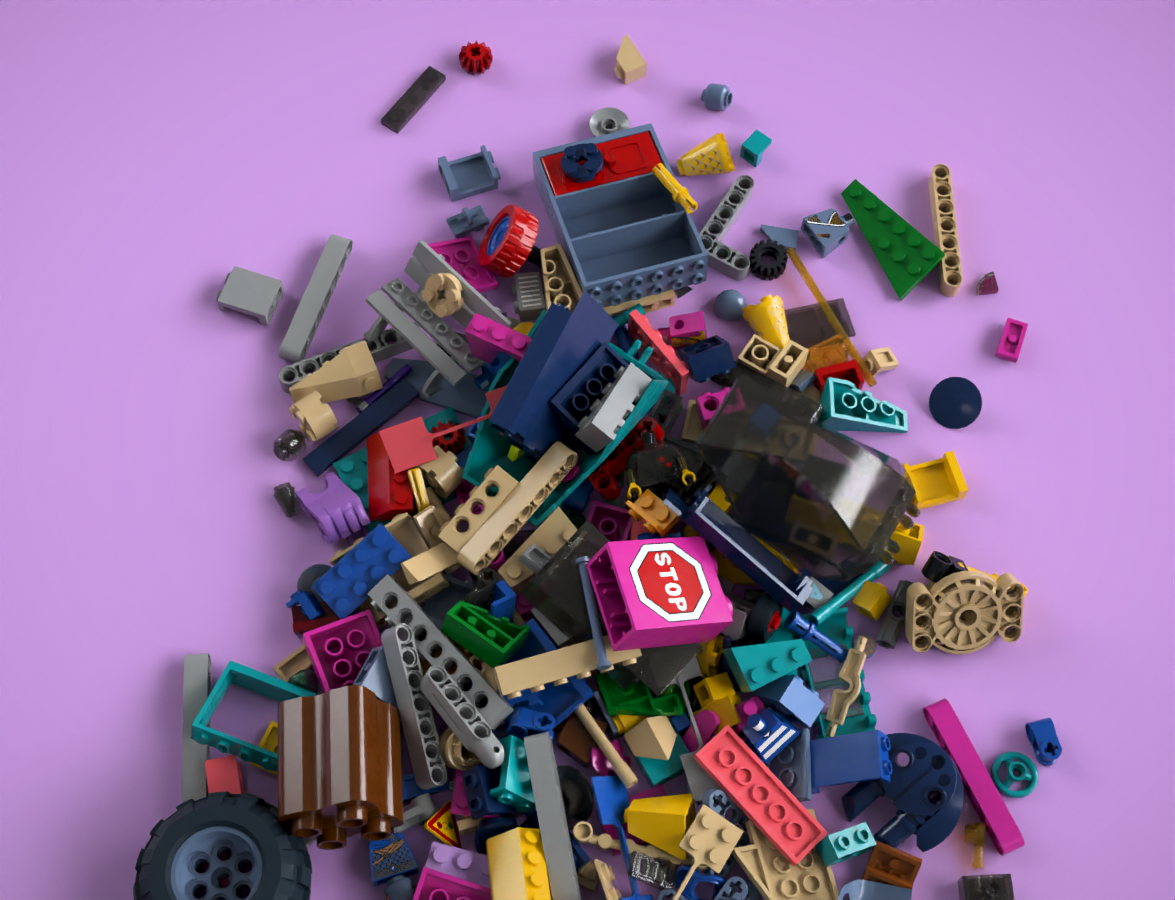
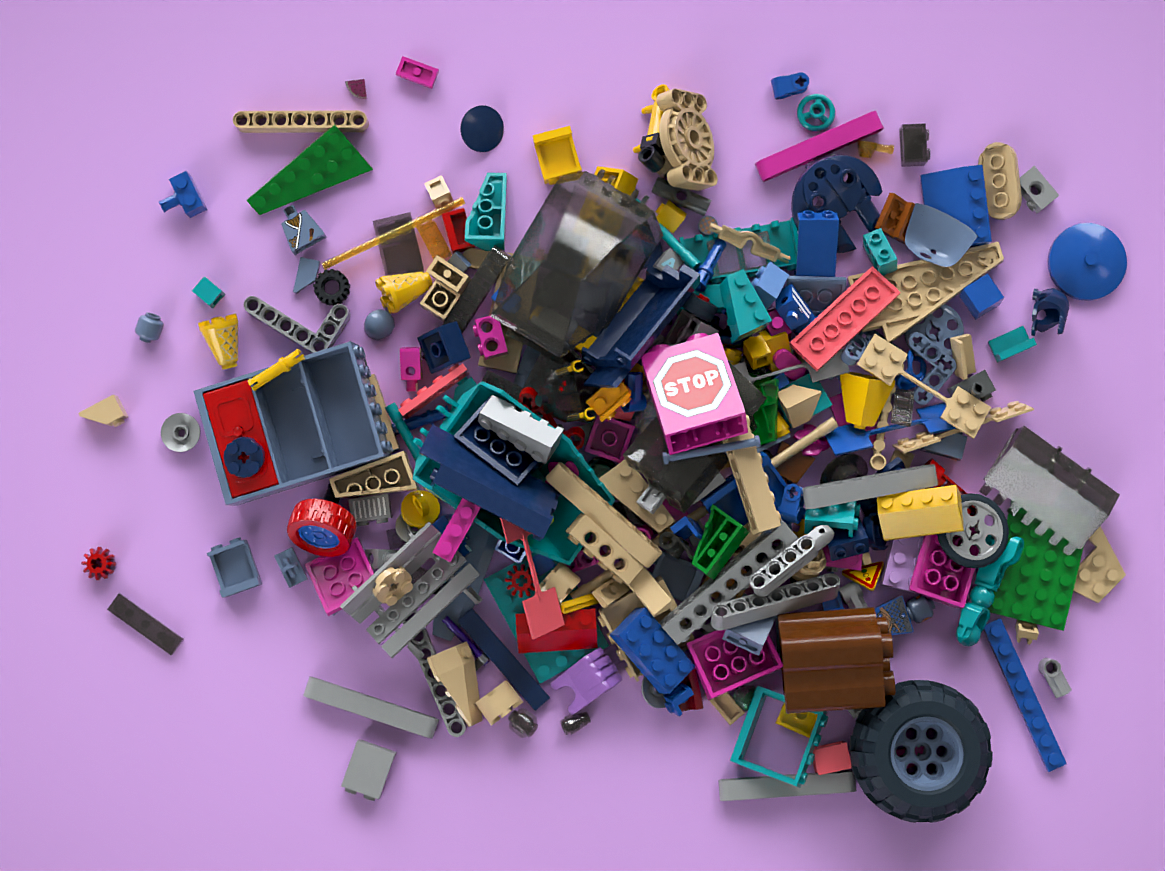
camera: 90 degrees left, 20 degrees up
none -> blue brick [158,171,208,218]

